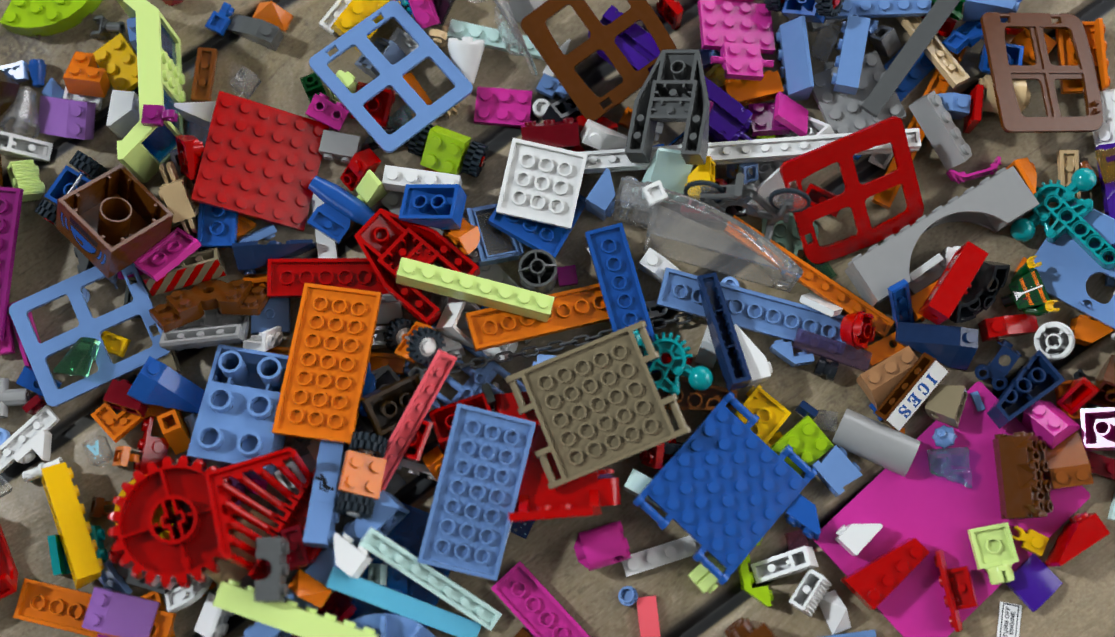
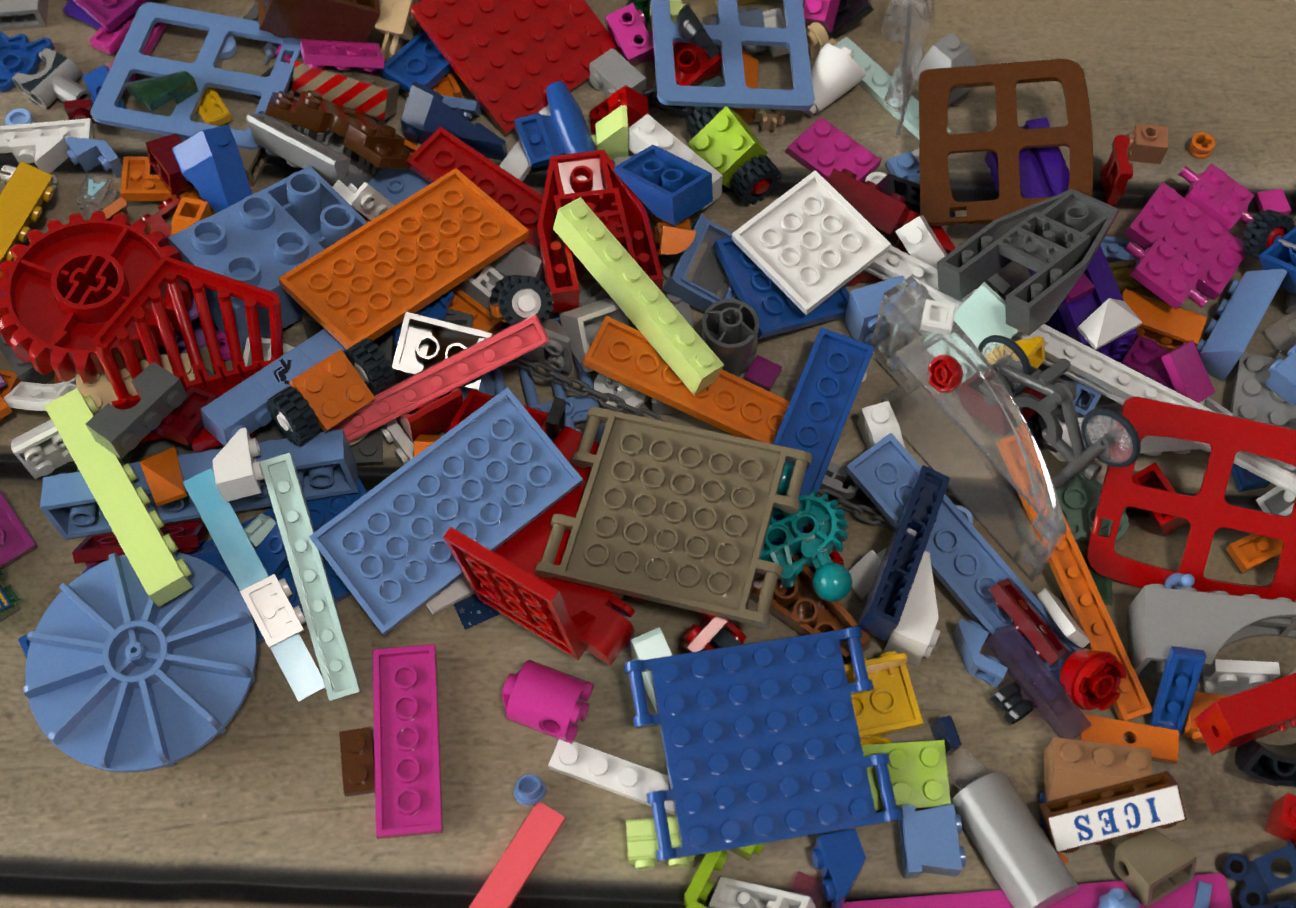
camera: 35 degrees right, 15 degrees down
dark blue wedge [895,322,979,371] -> none
none -> medium blue slope [64,137,122,178]
none -> white bracket [240,574,306,648]
none -> black piece [677,4,720,59]
none -> red plate [928,355,963,393]
none -> dark red plate [989,578,1069,665]
none -> white slope [1077,298,1142,350]
none -> medium blue hinge [1164,573,1195,589]

